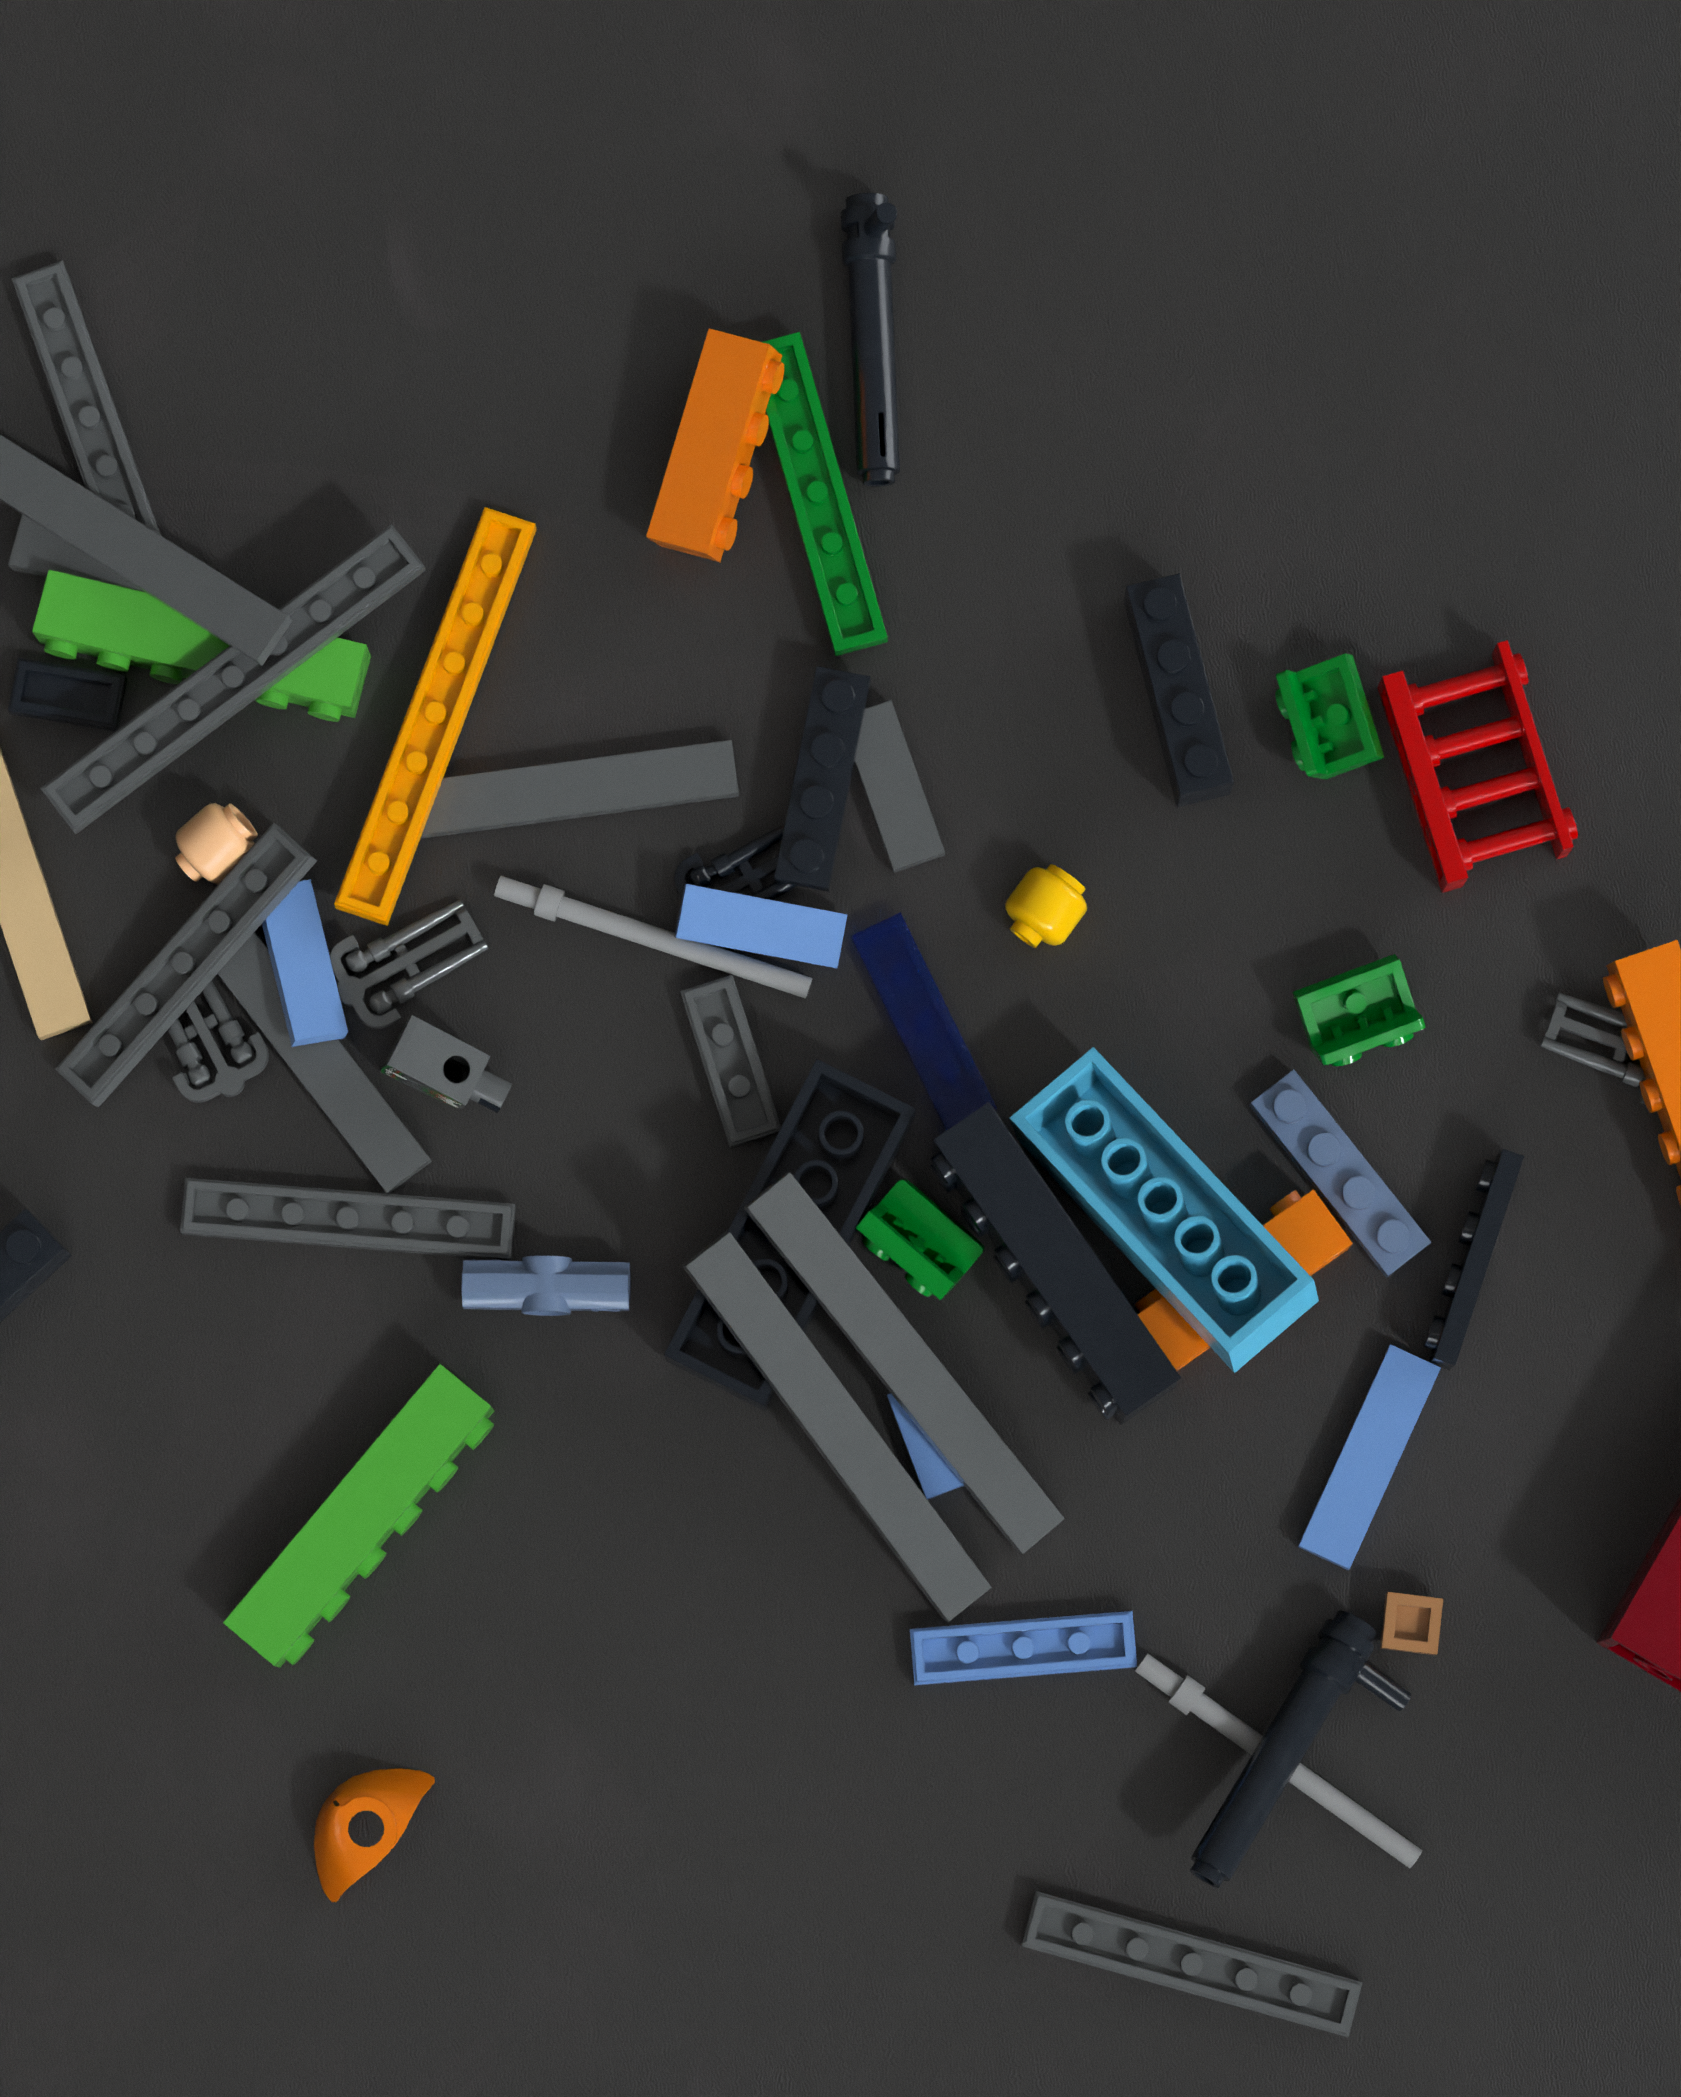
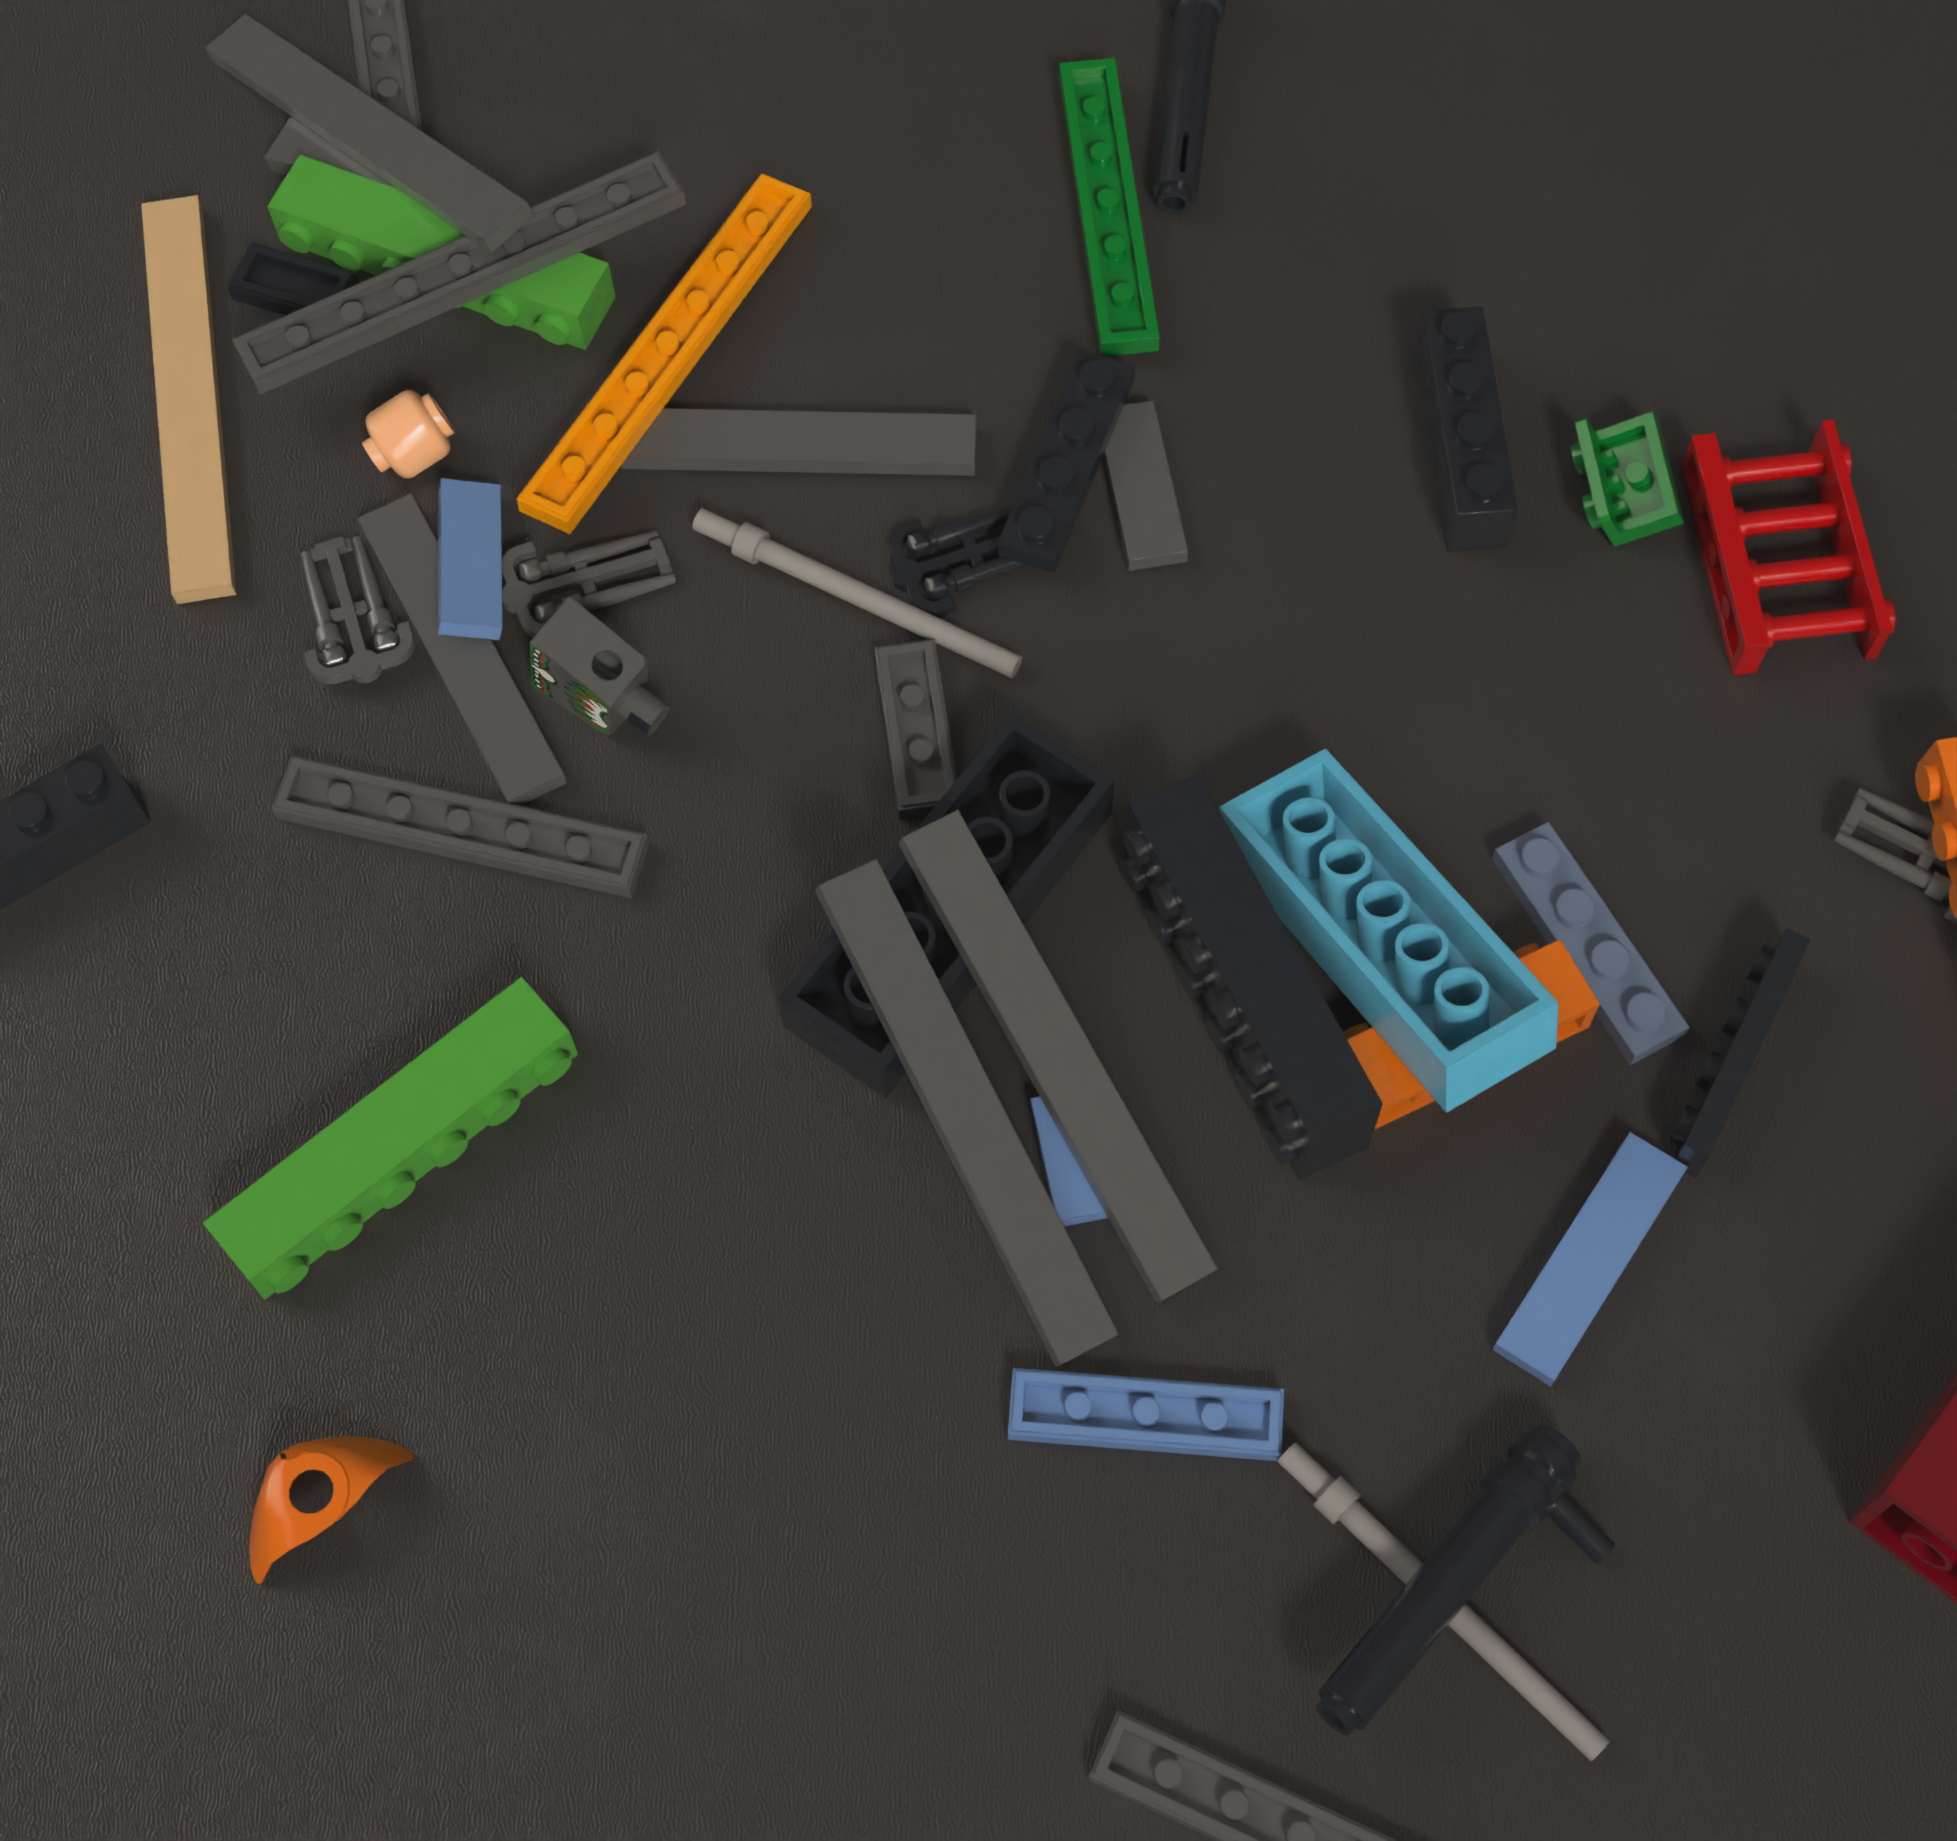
camera: 10 degrees right, 15 degrees down
dark grey tile [55,822,317,1108] -> none
sand blue piece [462,1256,631,1316] -> none
orange brick [646,328,784,562] -> none
medium blue tile [675,884,847,968] -> none
clear blue tile [851,912,997,1131] -> none
green bracket [856,1178,985,1300] -> none
yellow head [1005,864,1087,948] -> none
green bracket [1292,954,1426,1066] -> none
medium nougat plate [1380,1592,1443,1655] -> none

